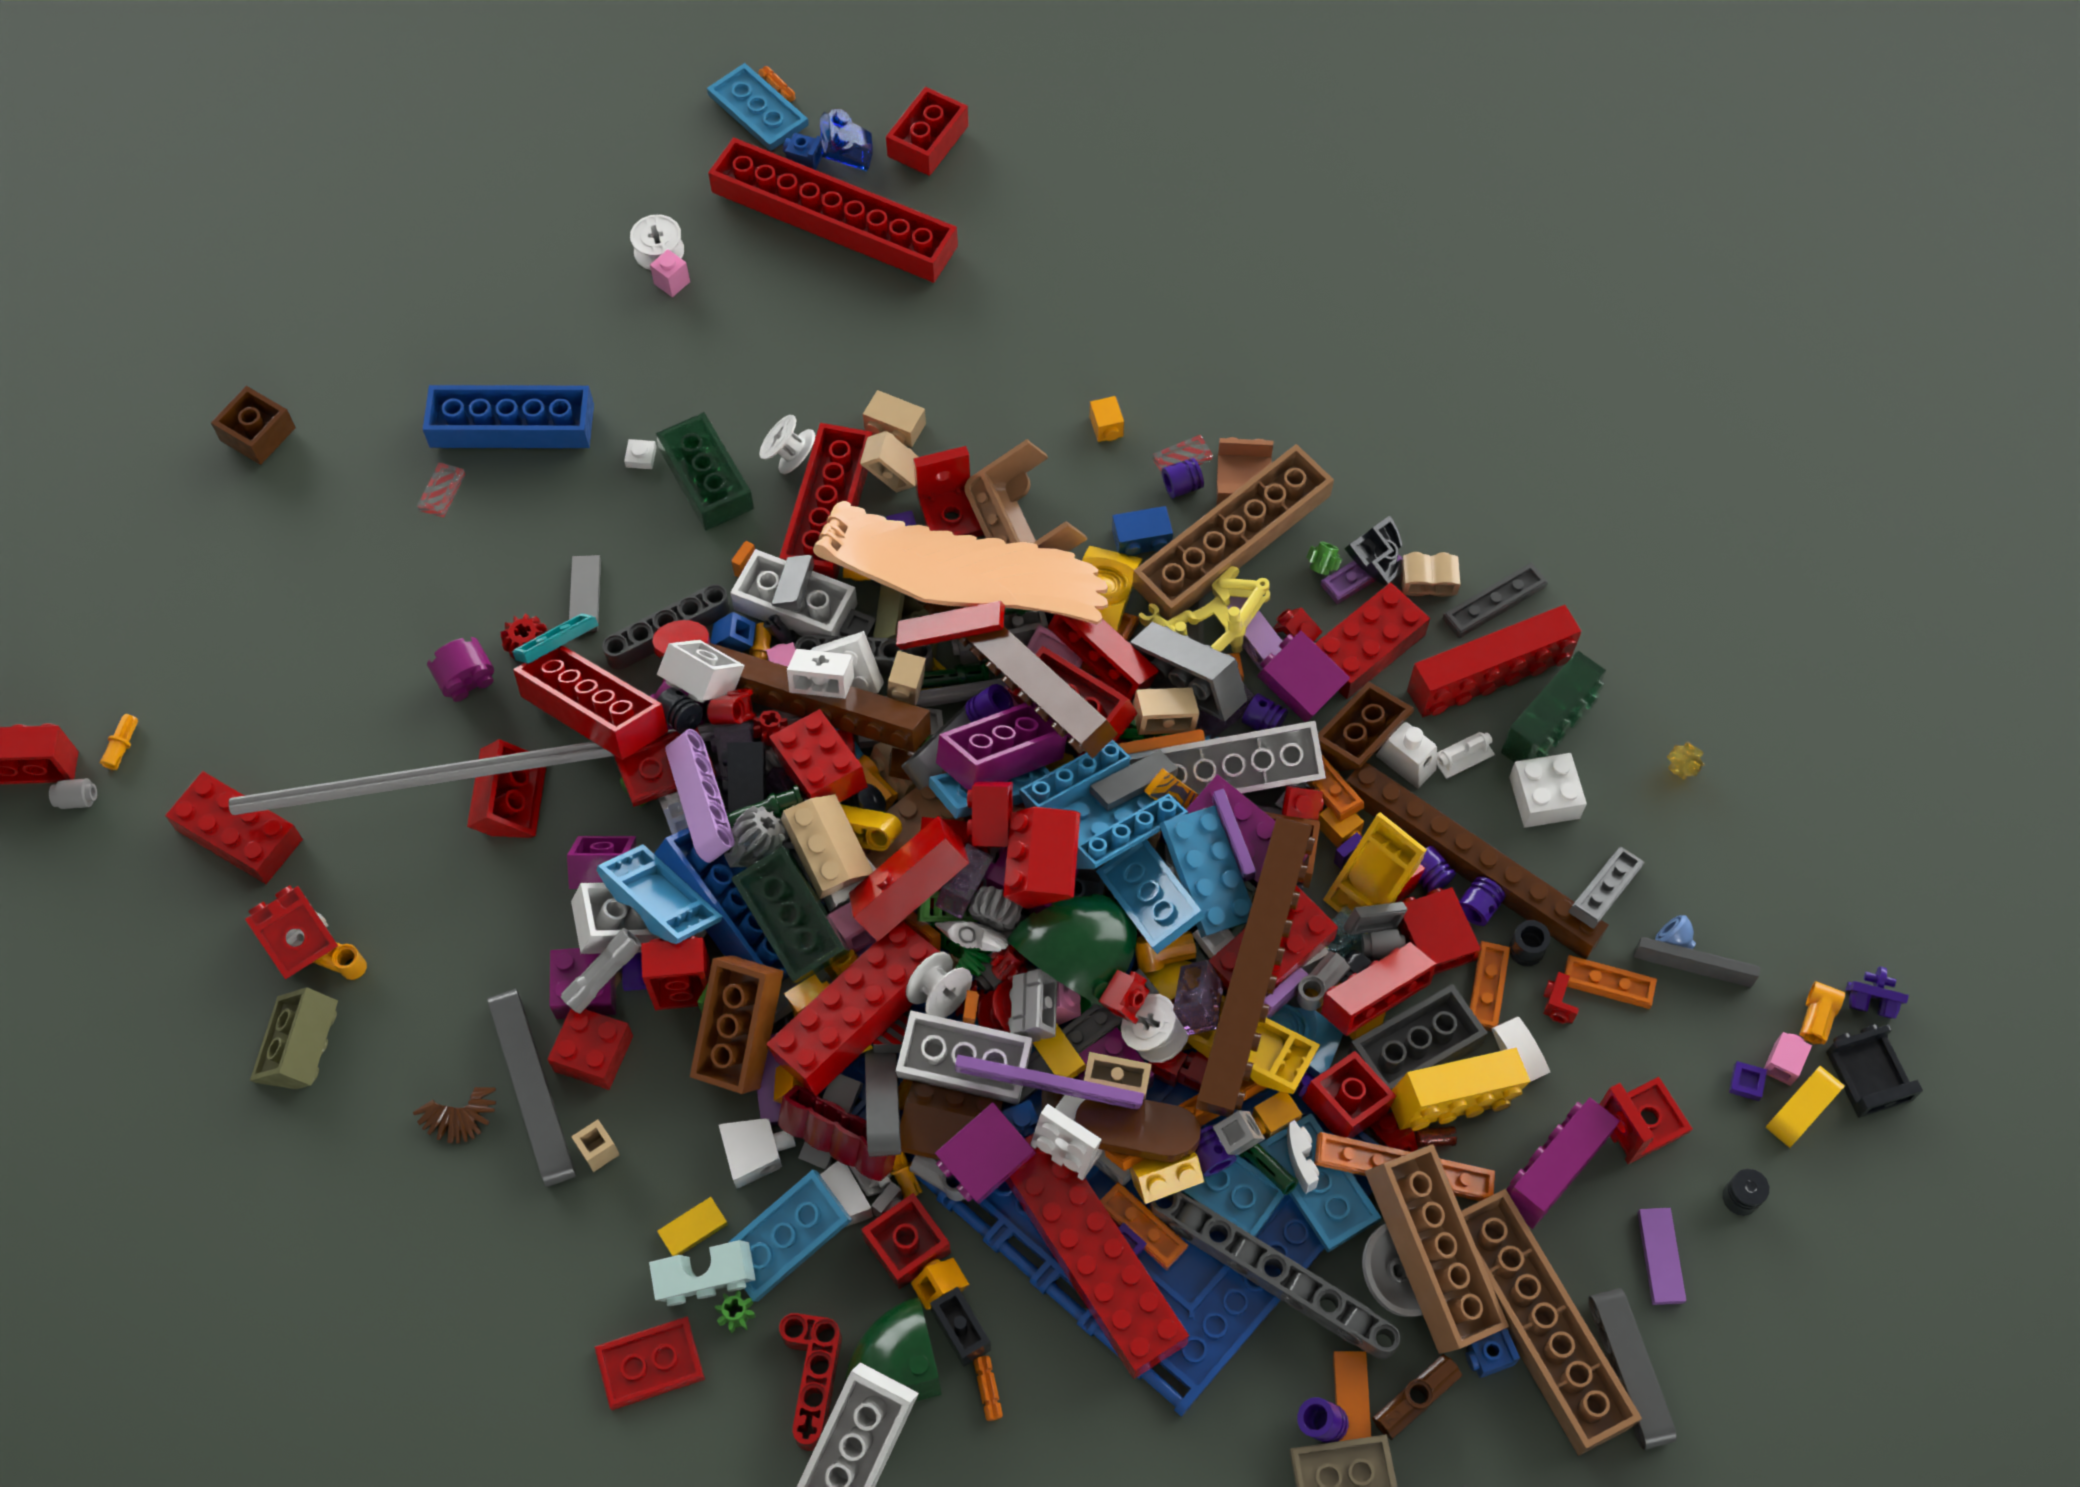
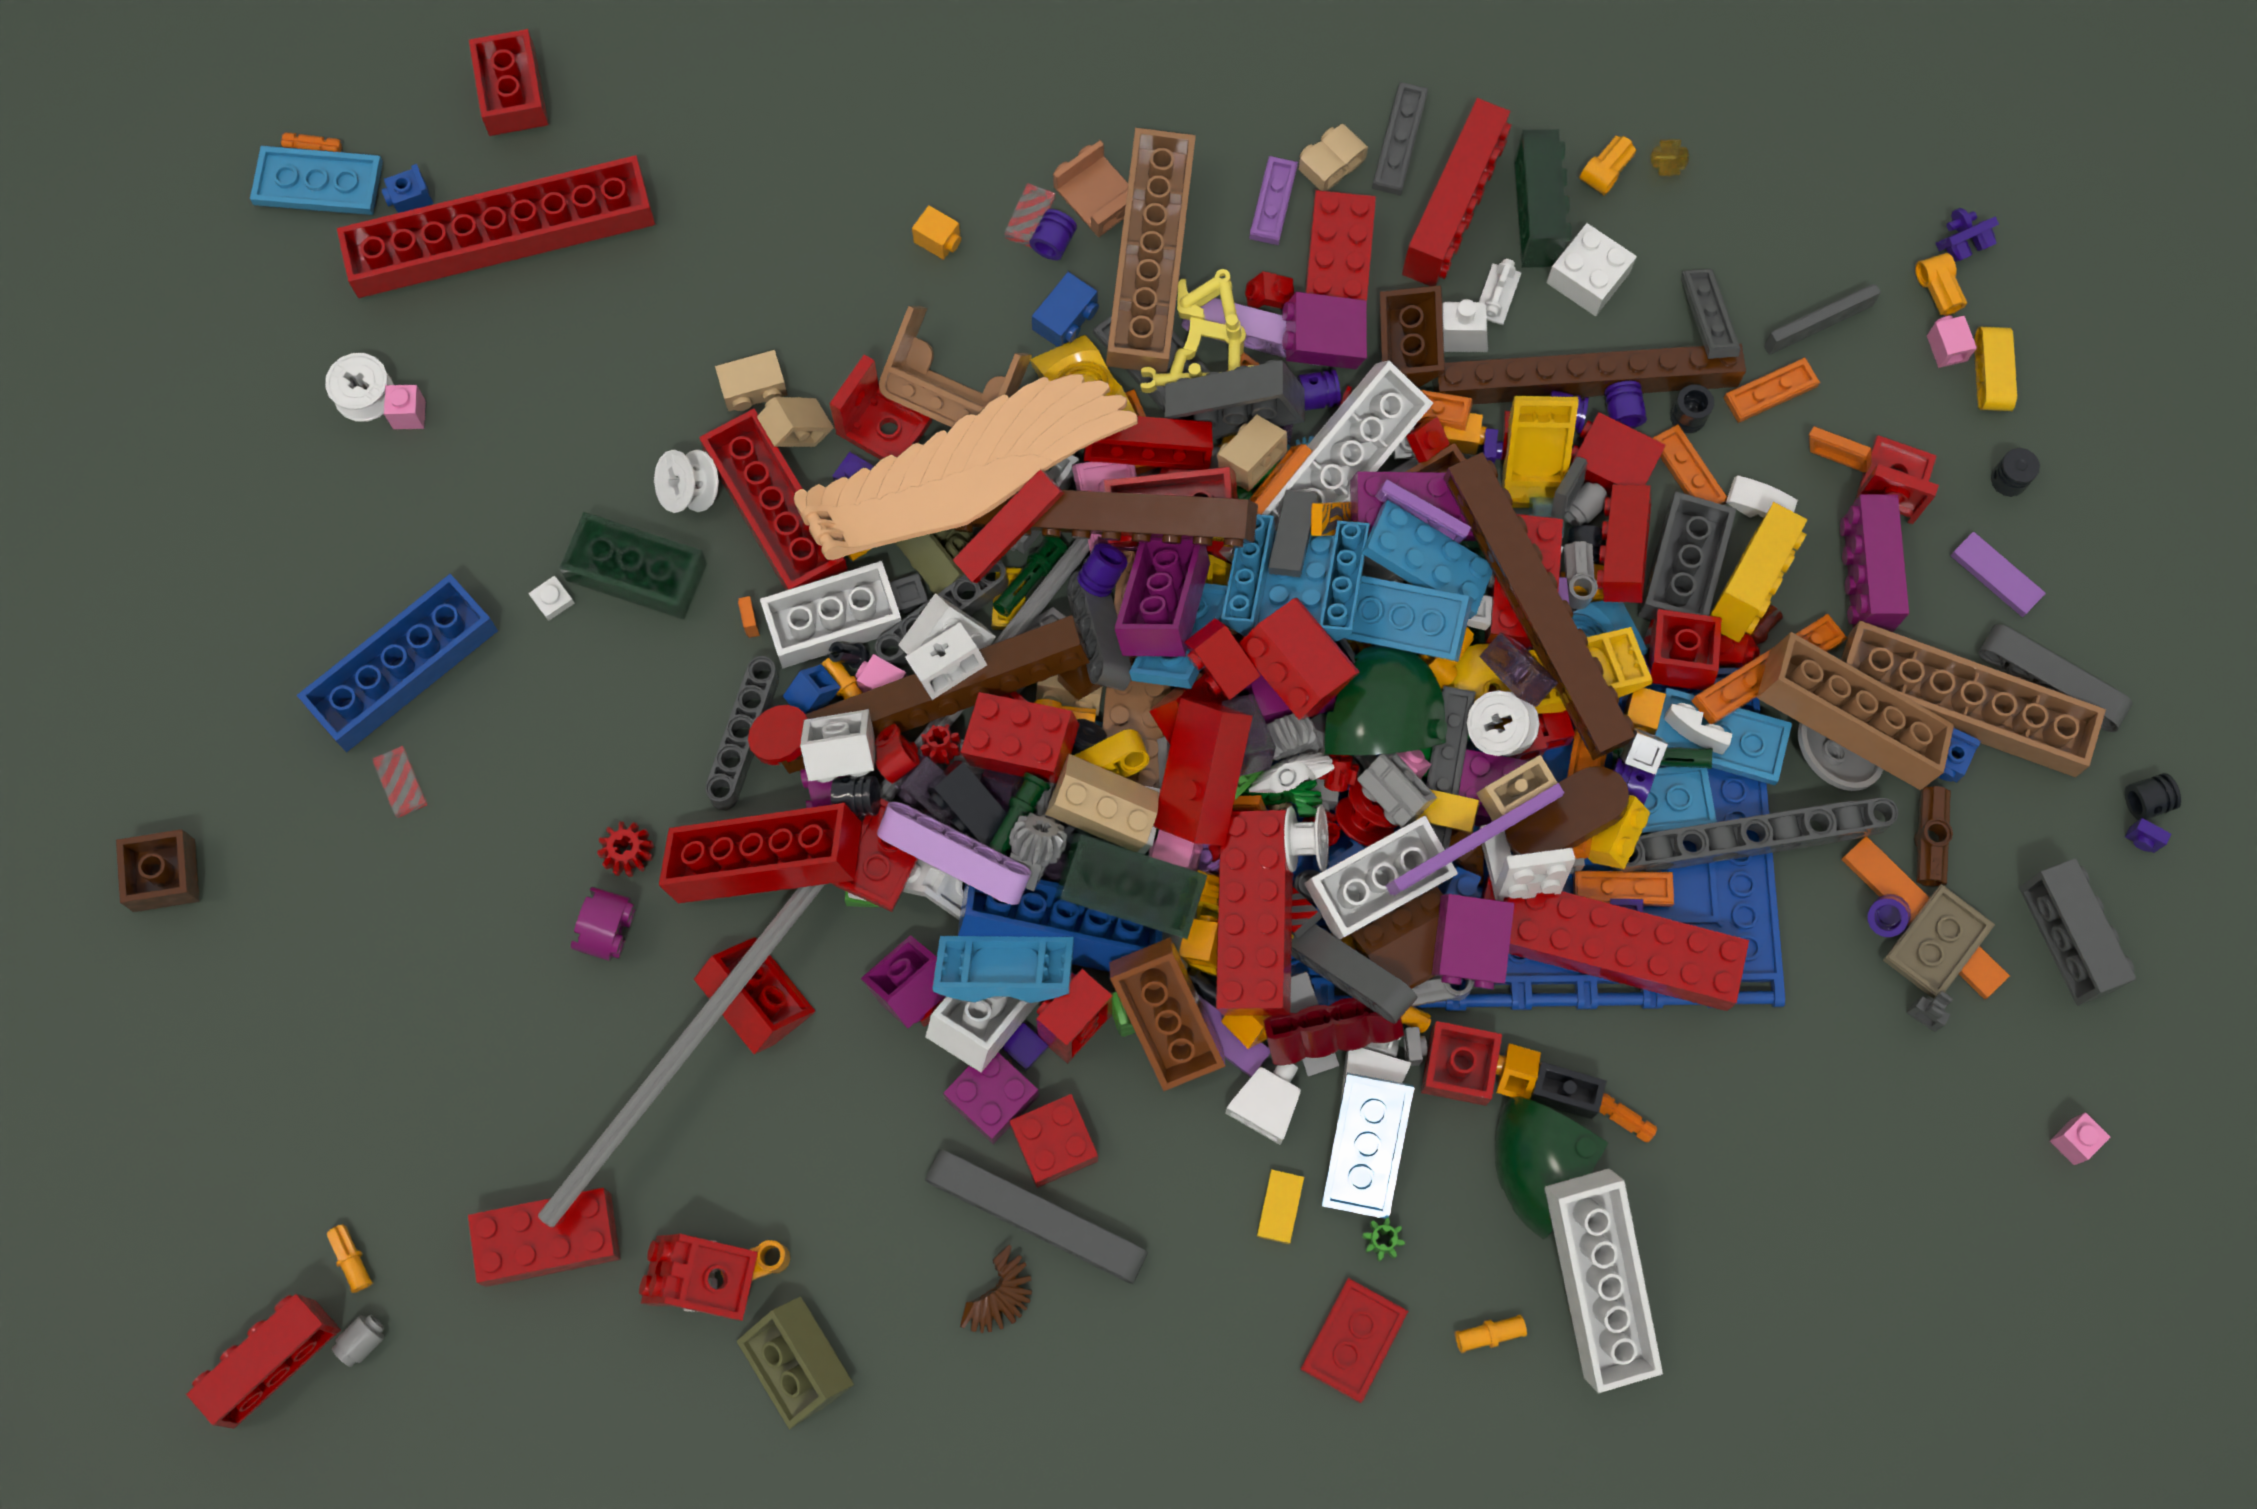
camera: 45 degrees left, 10 degrees up
teal tile [512,613,599,664] -> none
light grey axle [561,928,641,1013] -> none
light grey tile [569,555,601,632] -> none
tan brick [571,1119,620,1172] -> none
light aqua arch [649,1240,756,1306] -> none
slope [772,555,814,612] -> none
red beam [779,1313,842,1451] -> none
clear blue slope [820,109,873,171] -> none
tan brick [887,651,926,706] -> none
orange tile [963,990,979,1025] -> none
red brick [1099,970,1150,1025] -> none
bright green gear [1306,541,1342,575] -> none
black brick [1344,516,1402,586] -> none
red bracket [1543,972,1579,1024] -> none
medium blue brick [1655,915,1696,949] -> none
dark purple plate [1729,1061,1767,1101] -> none
black panel [1826,1024,1923,1118] -> none
none -> light orange pin [1455,1315,1527,1353]
none -> light orange piece [1579,136,1637,195]
none -> orange tile [1809,426,1872,473]

